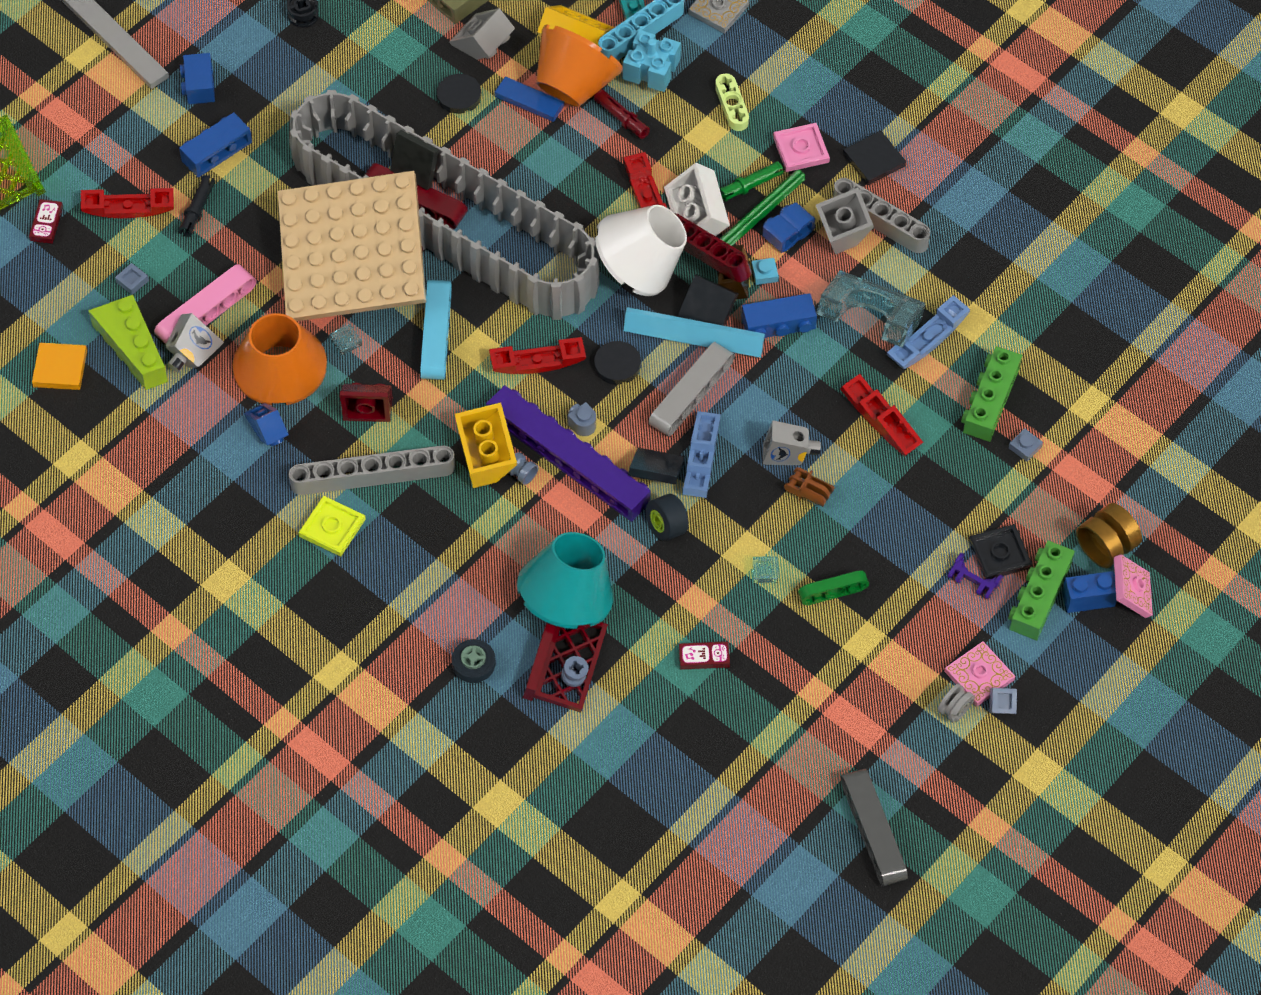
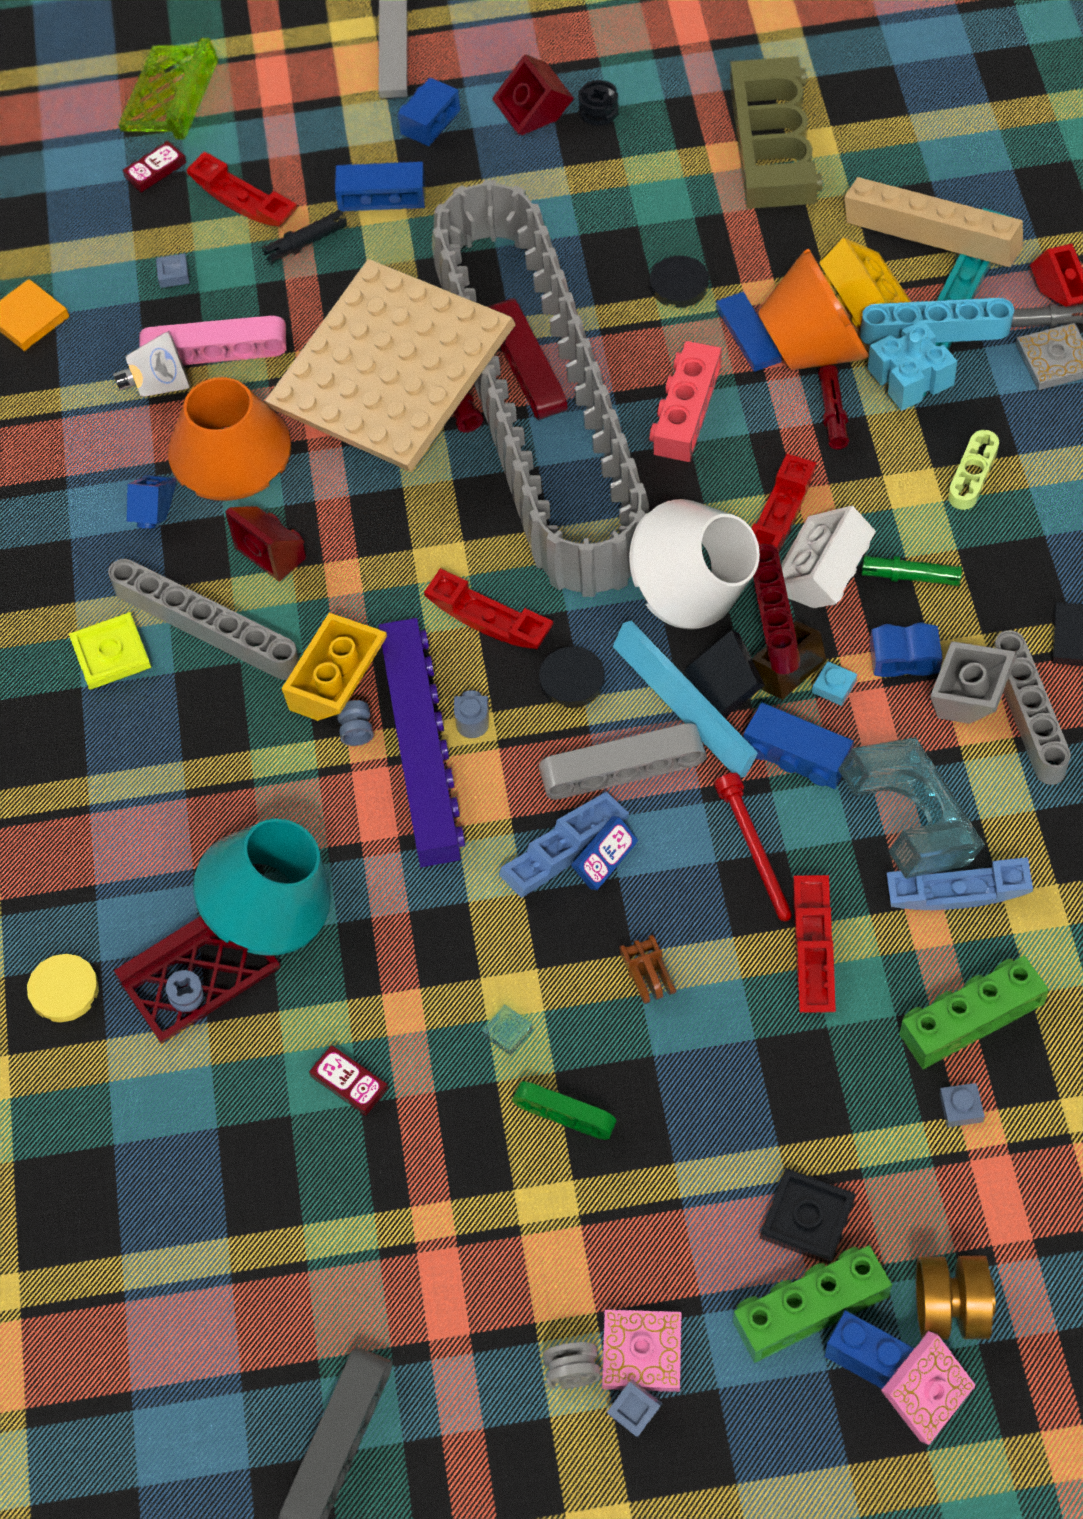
camera: 45 degrees right, 0 degrees up
lime wedge [88,295,168,390] -> none
clear light blue plate [330,324,362,355] -> none
pearl dark grey tile [390,130,438,190] -> none
medium azure beam [421,280,452,380] -> none
light grey slope [449,8,515,60] -> none
black wheel [451,639,496,683] -> none
black tile [628,448,685,485] -> none
black wheel [646,493,689,541] -> none
green axle [720,169,805,246] -> none
light grey torso [763,421,821,465] -> none
bright pink plate [773,123,830,172] -> none
dark purple piece [947,553,1004,600] -> none
none -> light yellow tile [27,954,99,1023]
none -> dark red slope [492,54,574,135]
none -> tile [571,816,639,890]
none -> coral brick [649,341,722,462]
none -> red piece [714,773,792,921]

